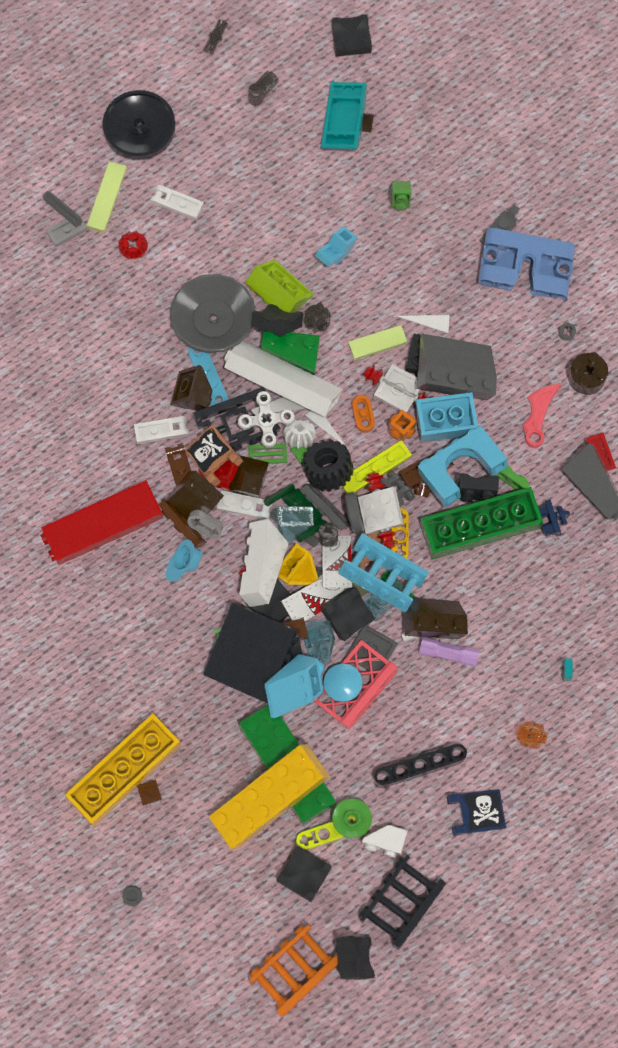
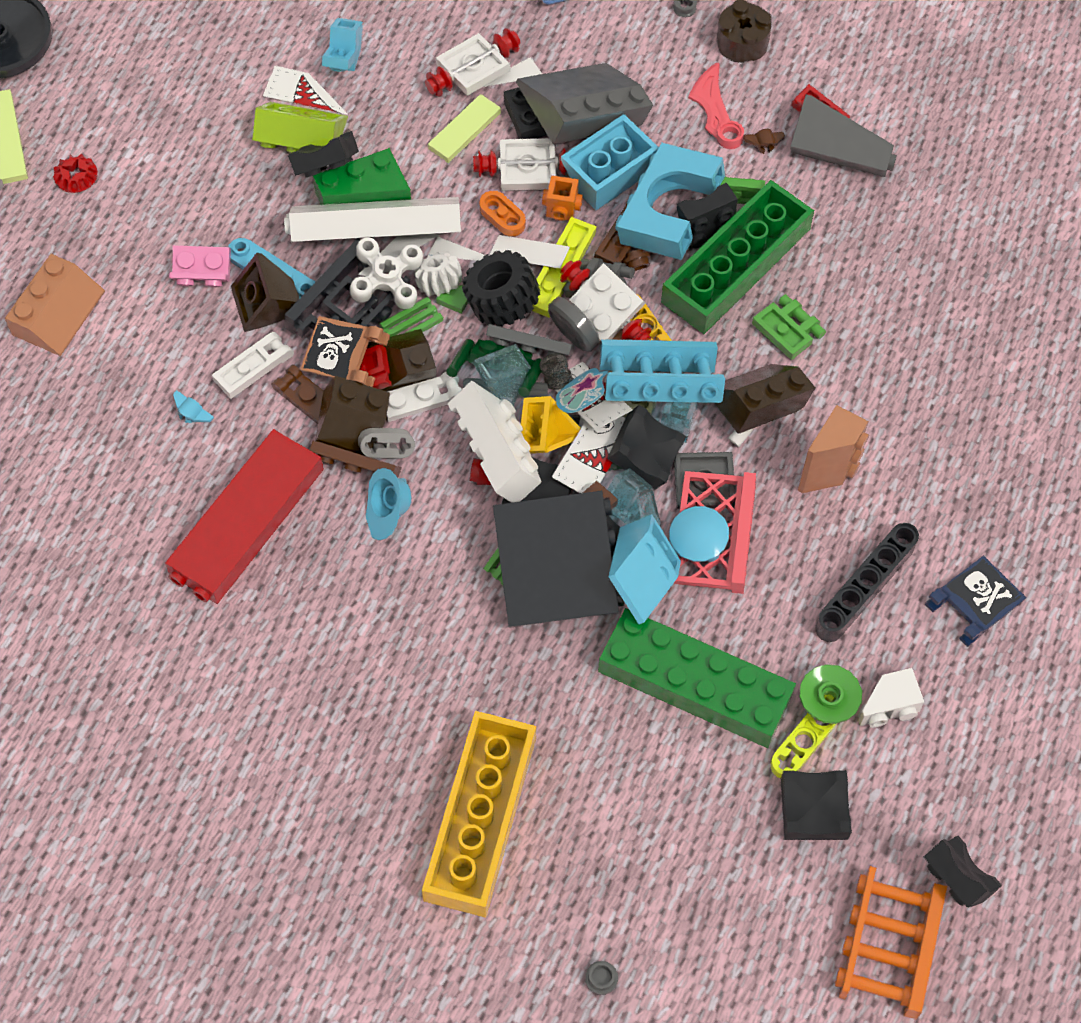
camera: 30 degrees left, 10 degrees down
reddish brown tile [137,780,162,806] -> none
white plate [149,185,204,221] -> none
dark grey dish [170,274,255,353] -> none
yellow brick [209,744,330,850] -> none
clear smoke brick [303,302,332,334] -> none
black fence [359,855,446,951] -> none
lavender axle [419,637,480,667] -> none
clear orange head [517,722,548,749] -> none
dark blue hips [538,499,570,537] -> none
teal tile [563,658,573,682] -> none
none -> nougat slope [5,254,105,356]
none -> bright pink bracket [169,245,231,287]
none -> medium azure piece [173,390,214,423]
none -> white sticker [263,66,348,115]
none -> white plate [425,28,520,97]
none -> white sticker [490,235,570,269]
none -> sticker [555,368,608,413]
none -> reddish brown piece [743,128,785,154]
none -> bright green plate [752,294,826,360]
none -> nougat slope [798,405,869,493]

